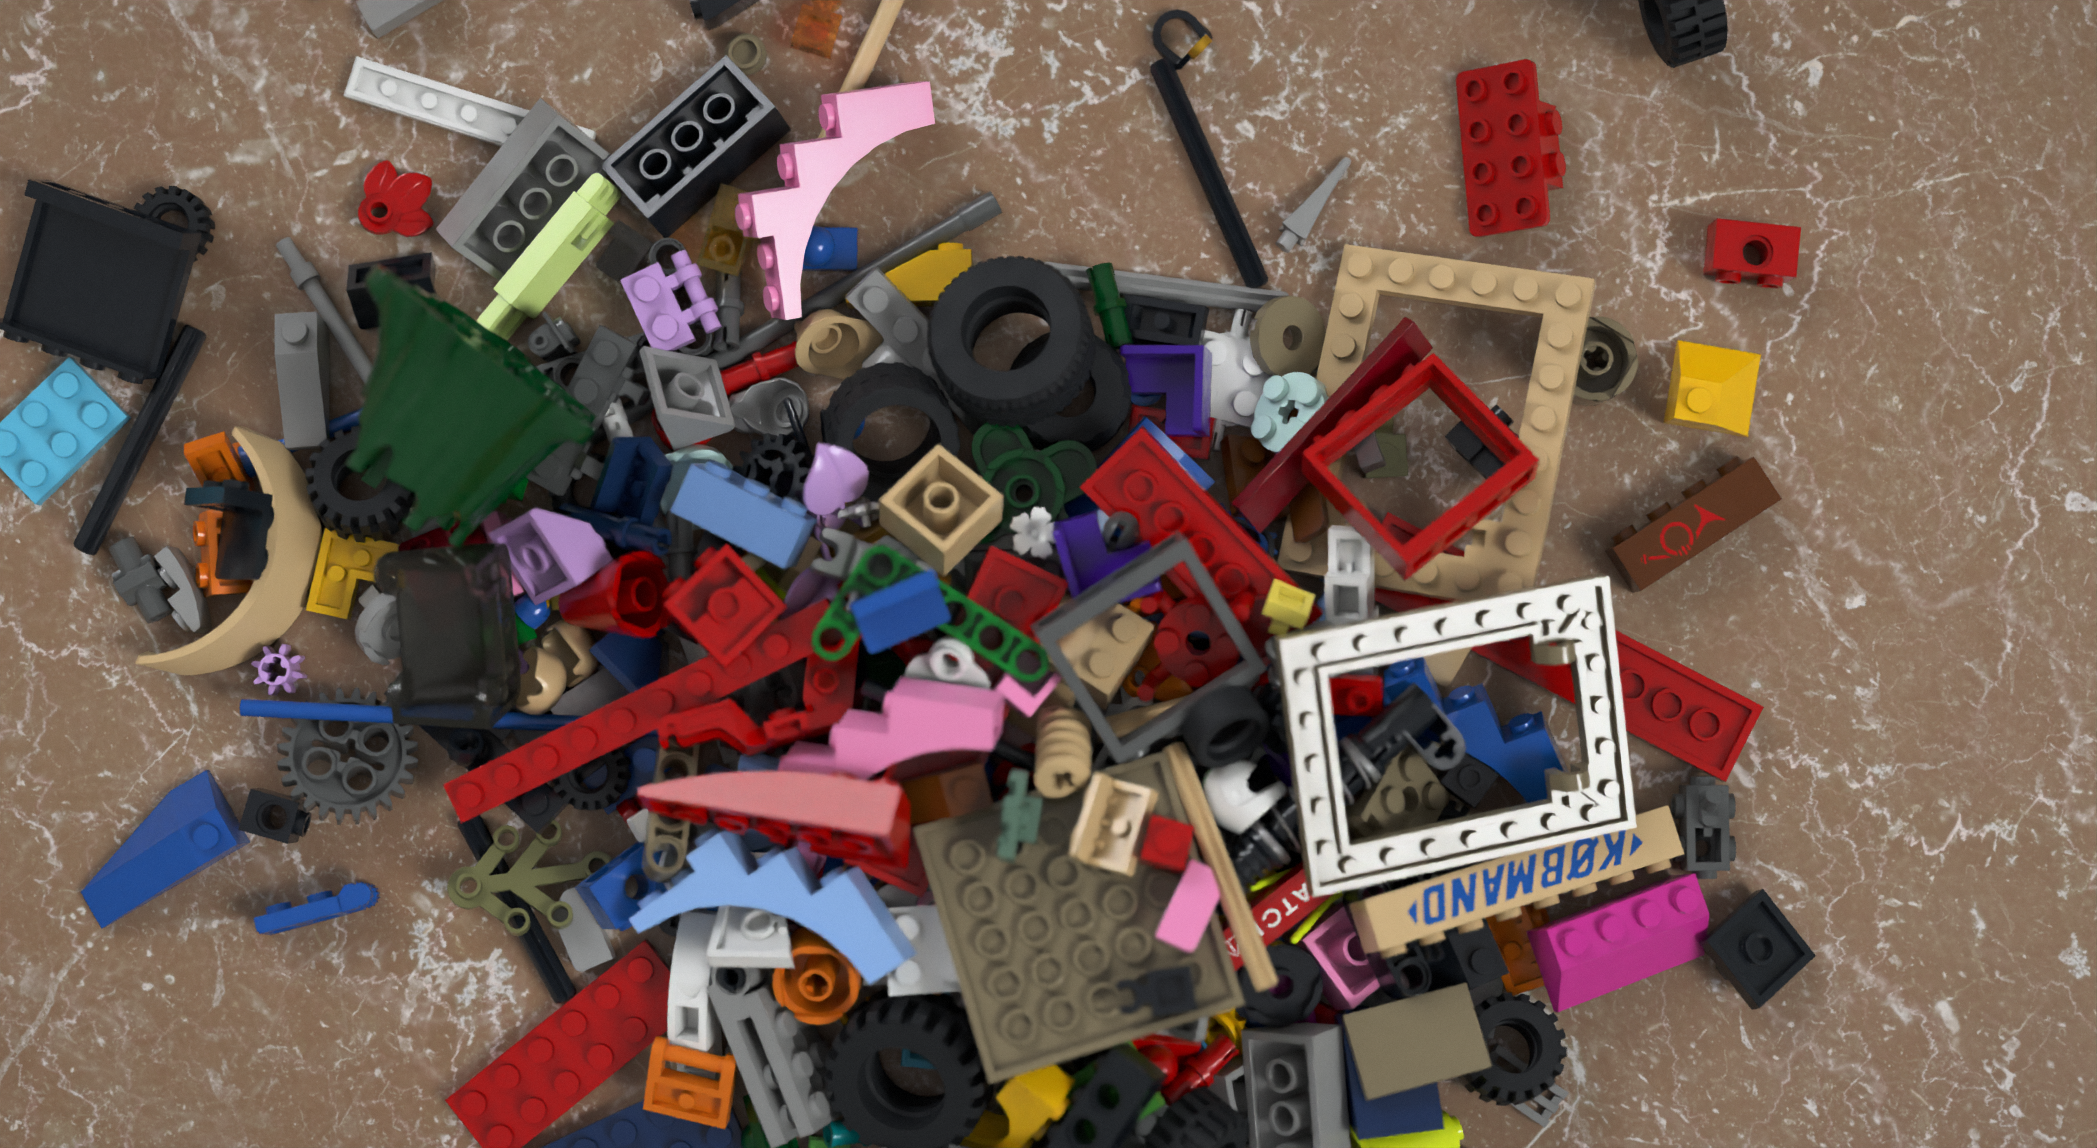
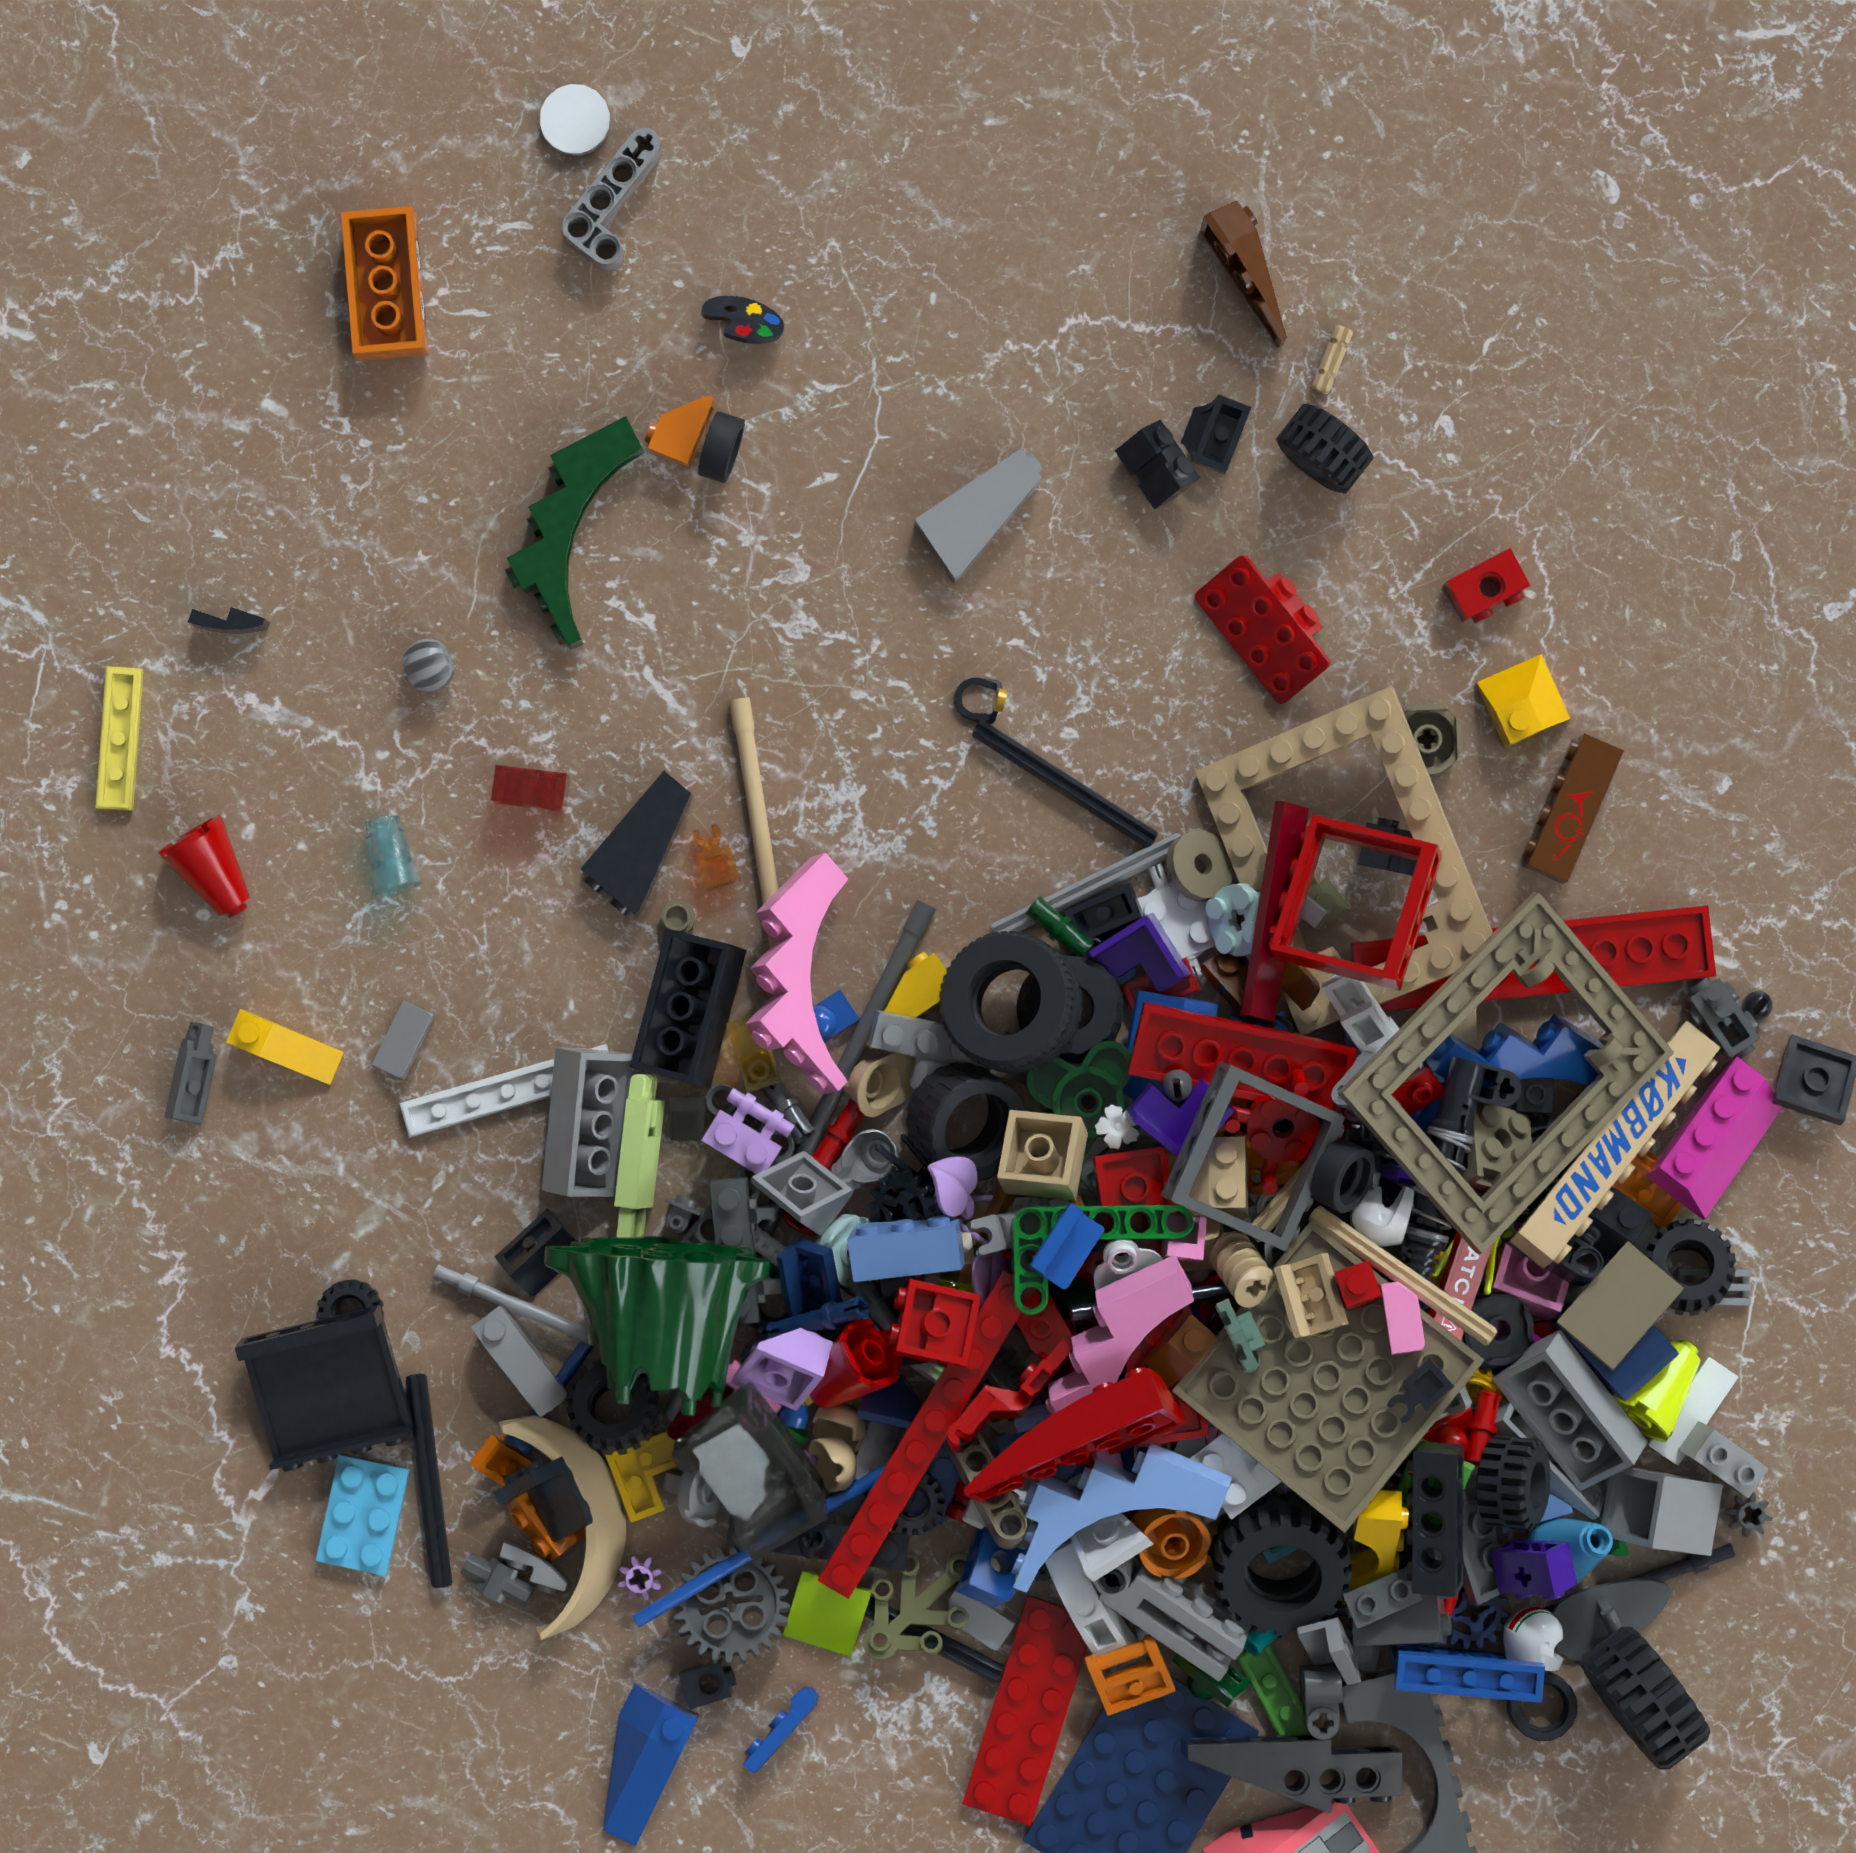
camera: 30 degrees left, 0 degrees up
red plate [358,160,434,237] -> none
white plant [837,502,879,528] -> none
light yellow tile [1262,579,1315,636] -> none
light grey piece [1275,157,1351,253] -> none
none -> lime slope [783,1568,872,1657]
none -> black hinge [1742,991,1773,1020]

